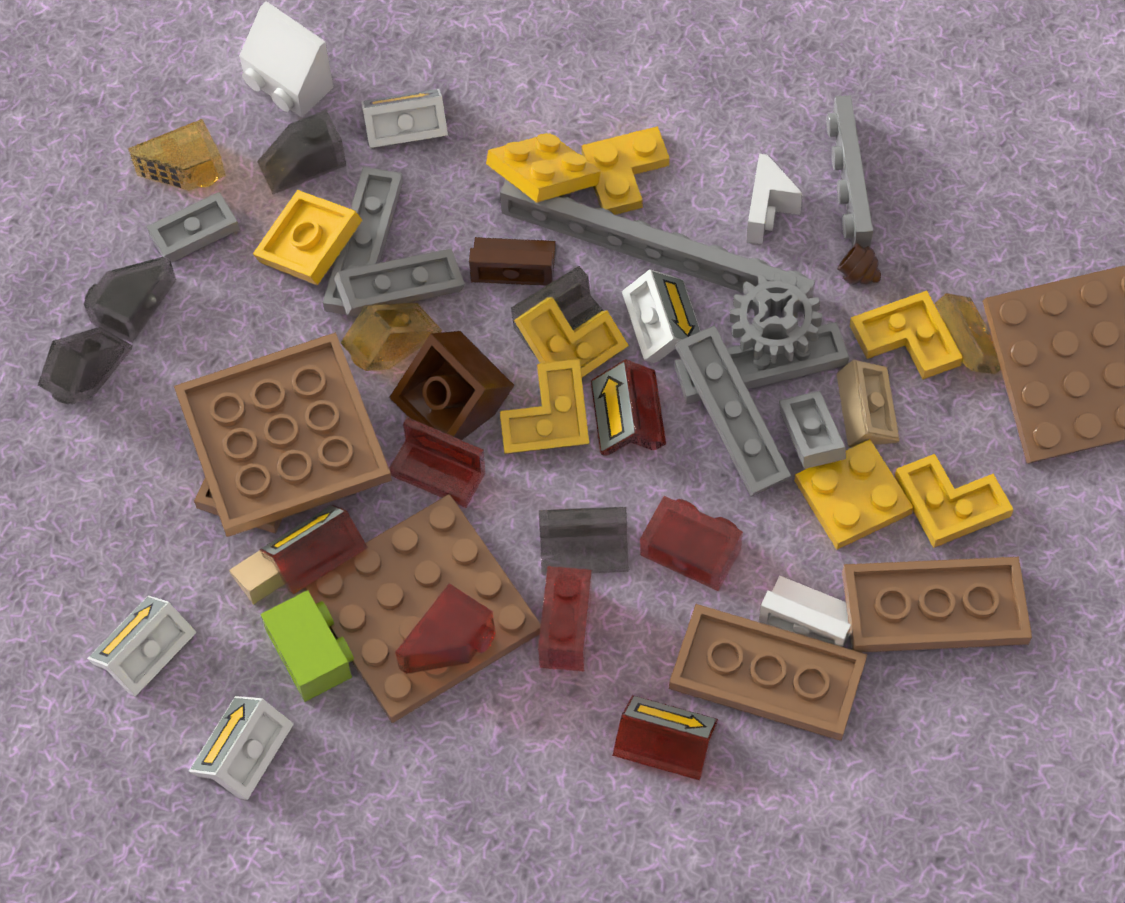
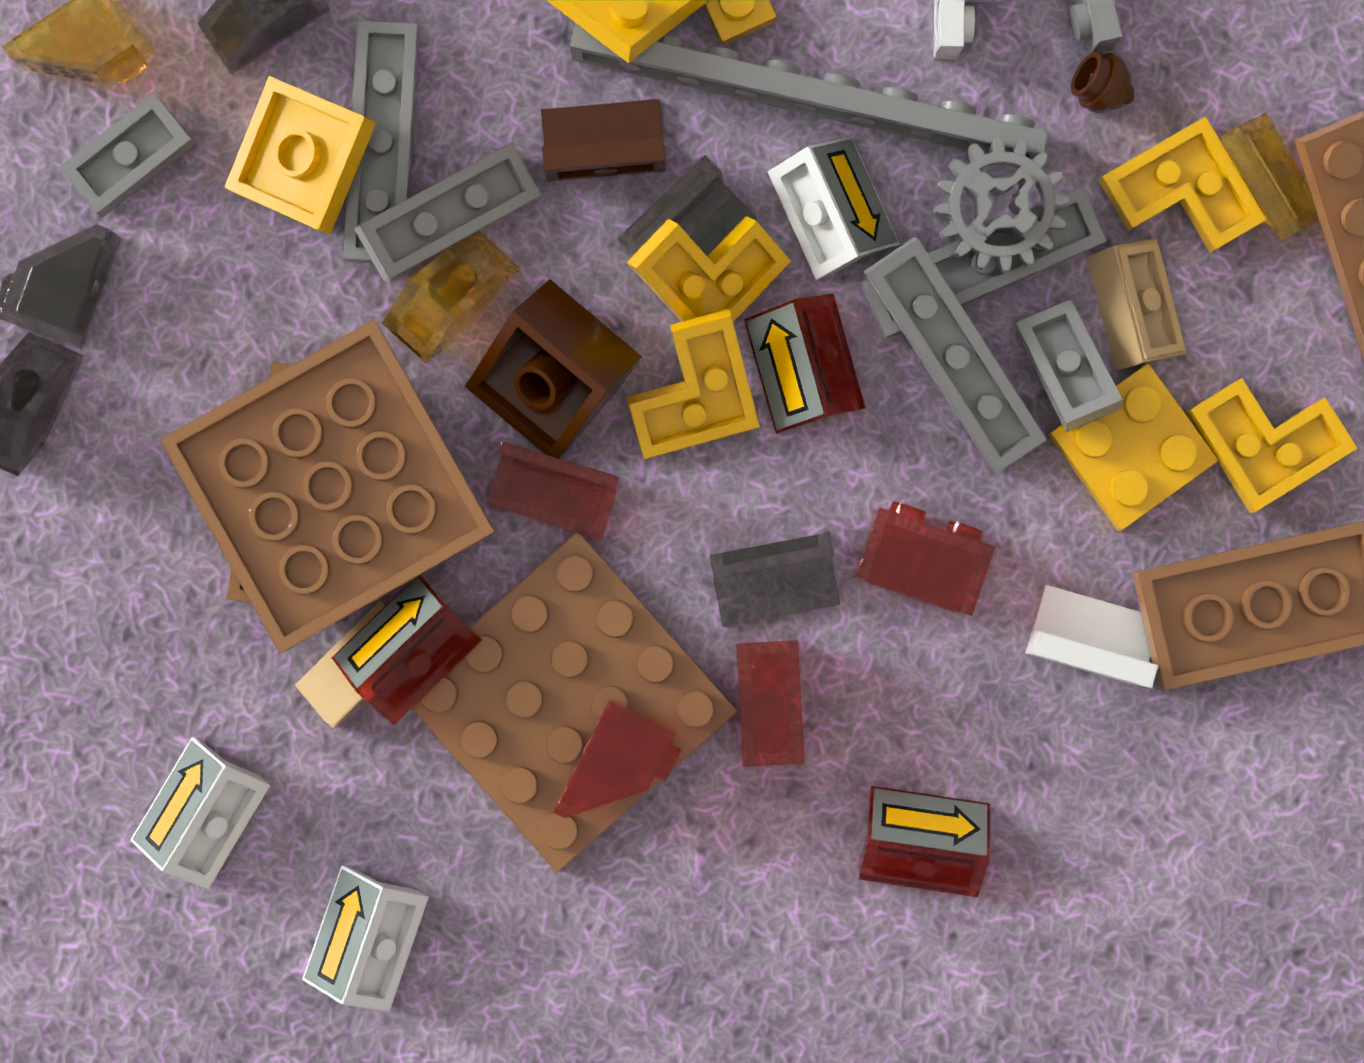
camera: 10 degrees left, 25 degrees up
lime brick [260,590,354,702] -> none
medium nougat plate [669,604,867,741] -> none

